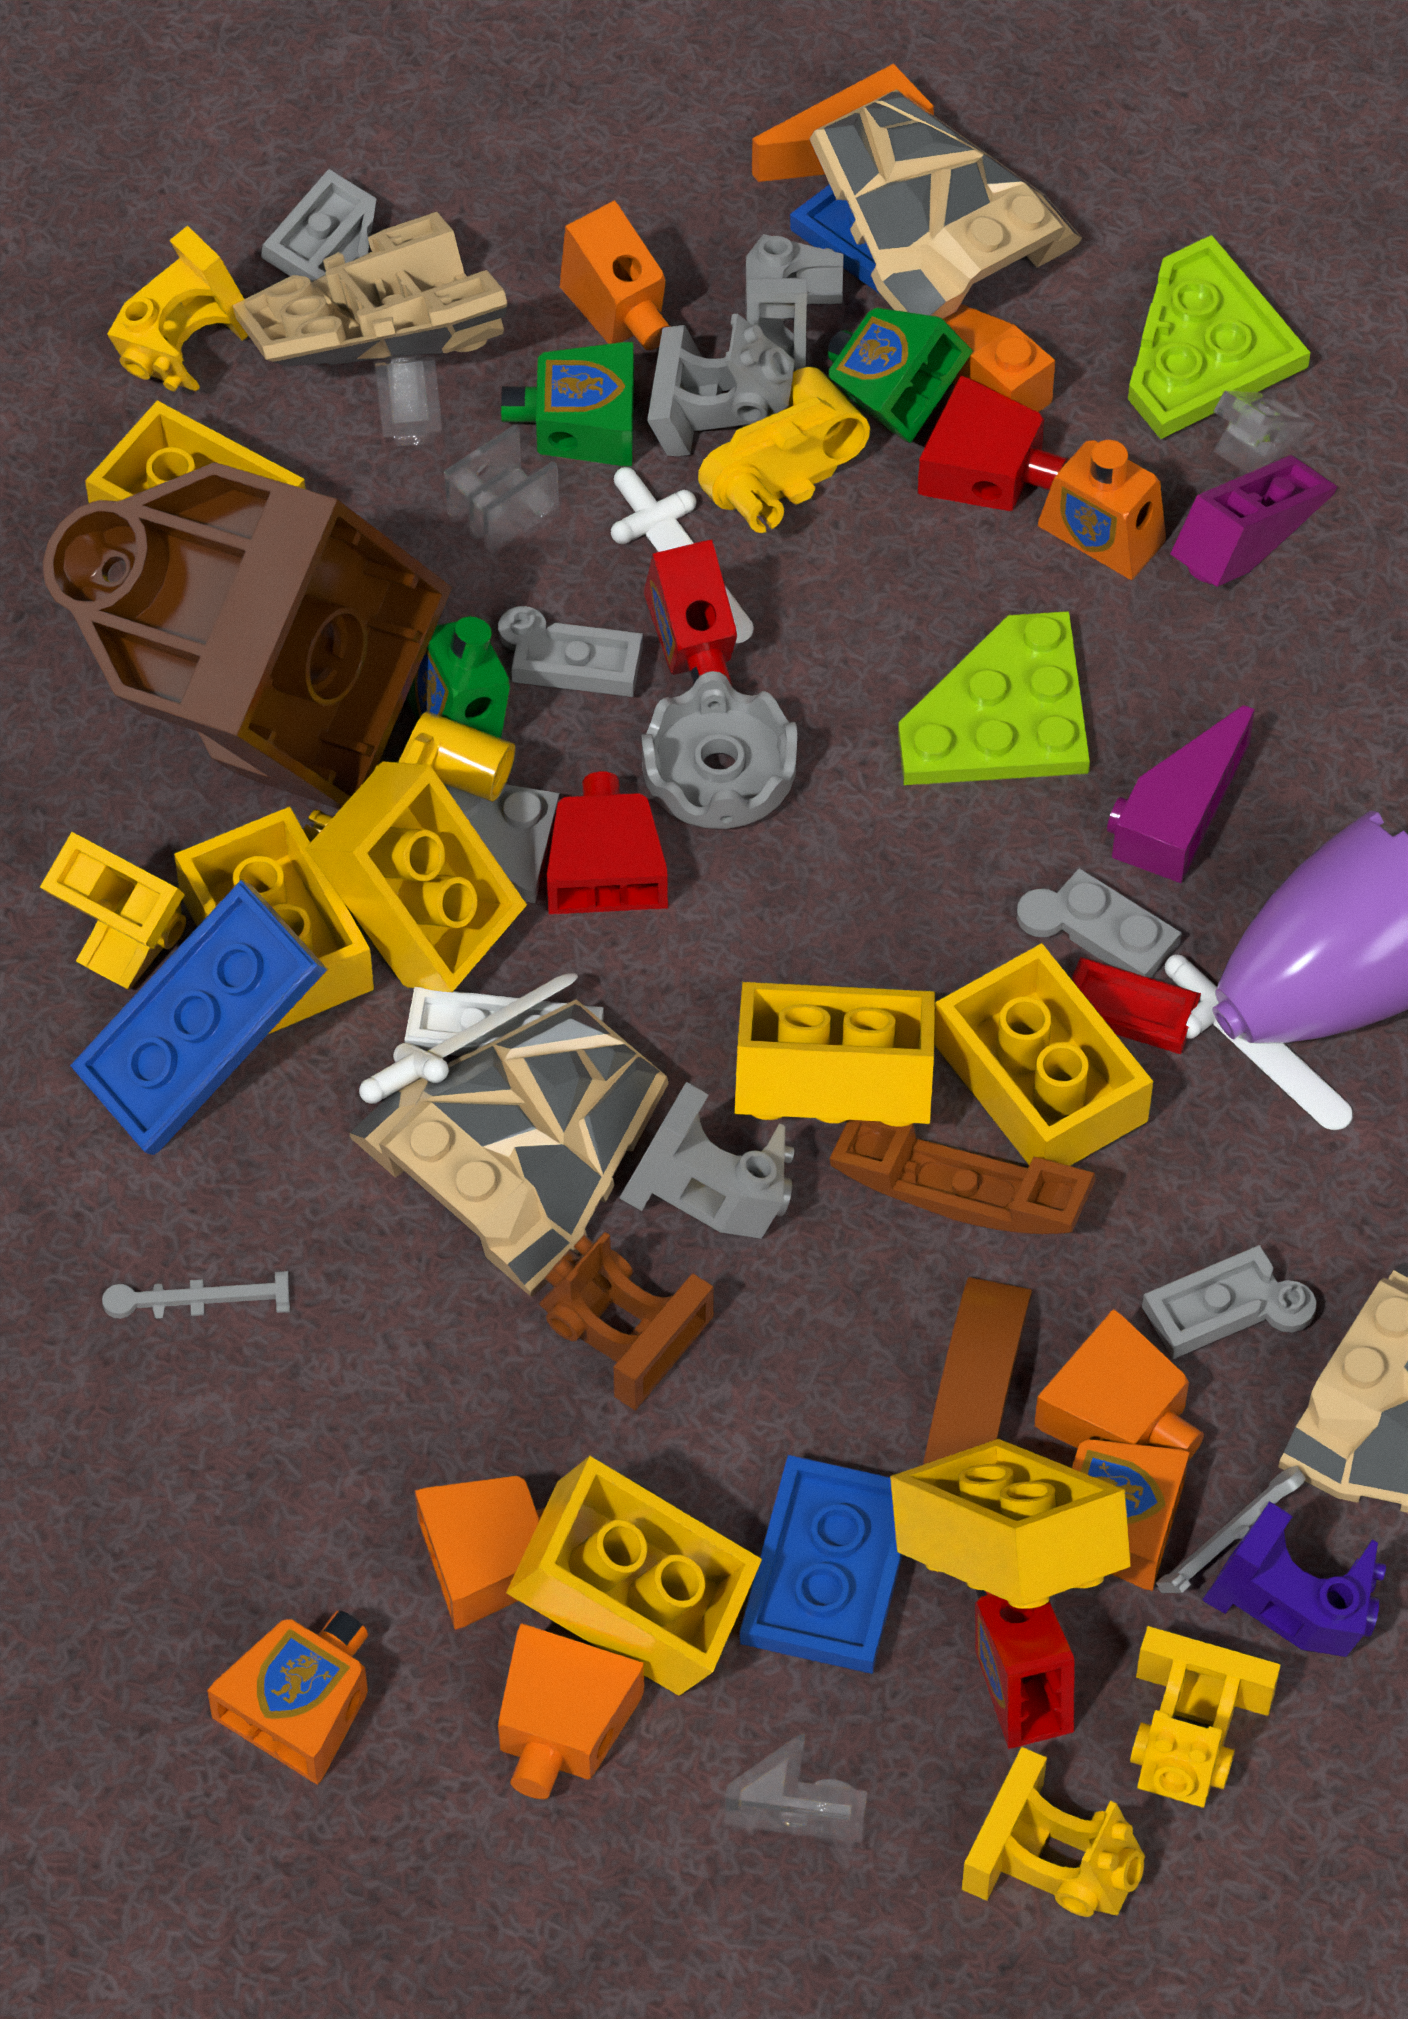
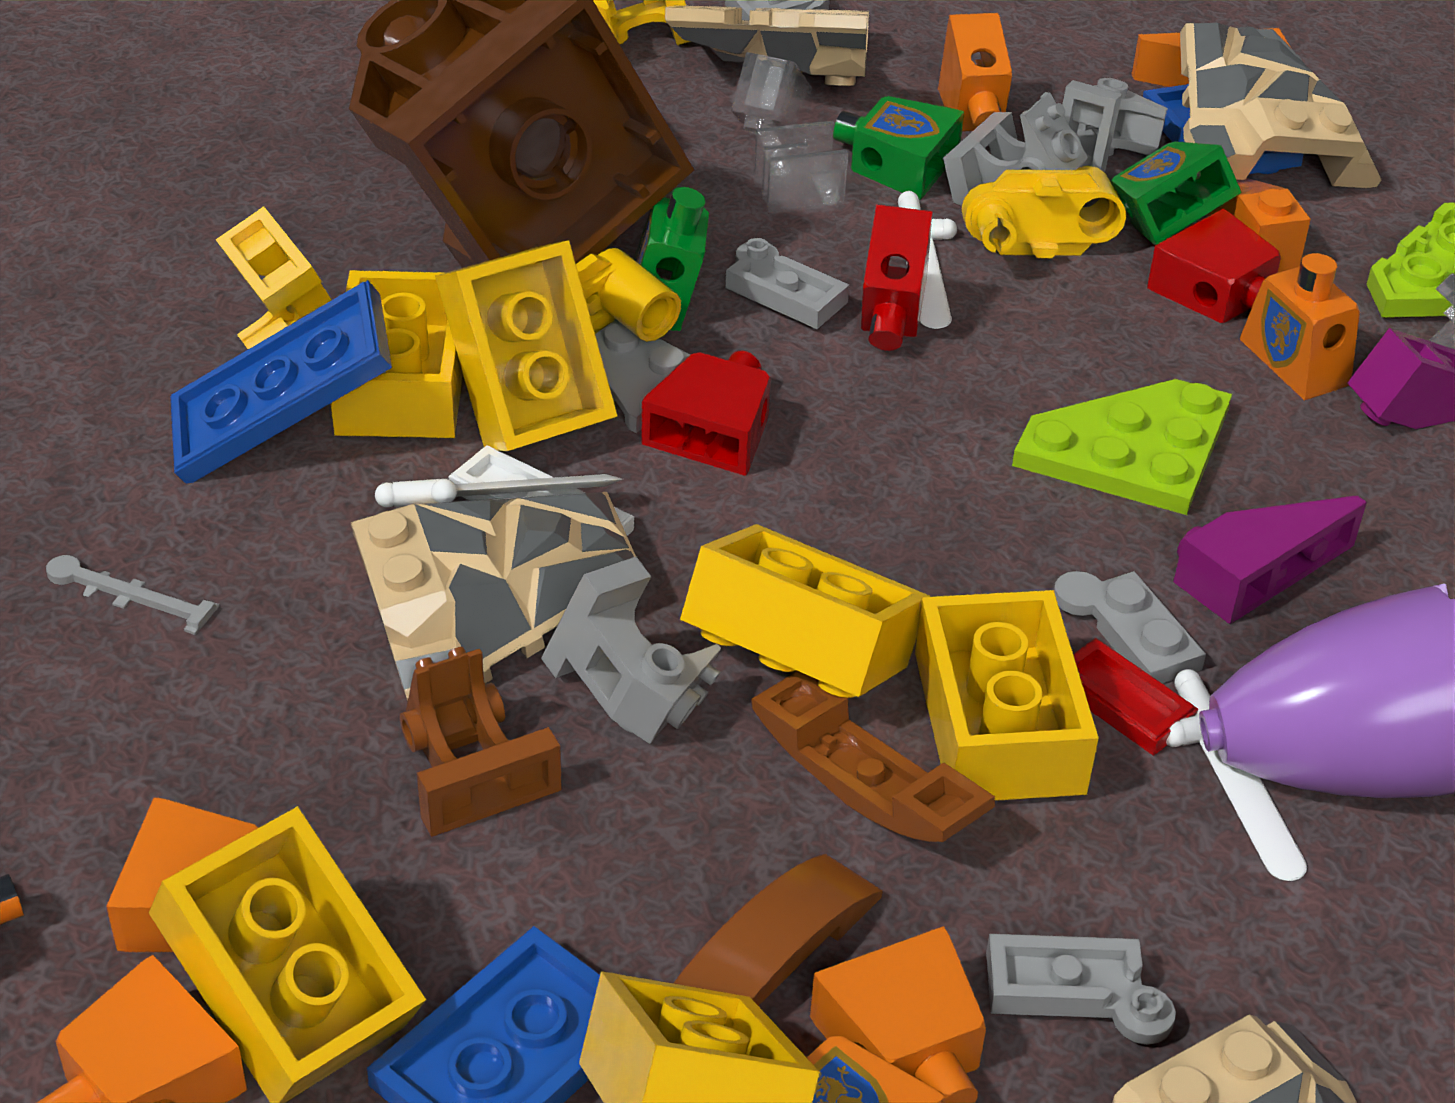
camera: 25 degrees right, 15 degrees down
light grey plate [642,671,797,829] -> none

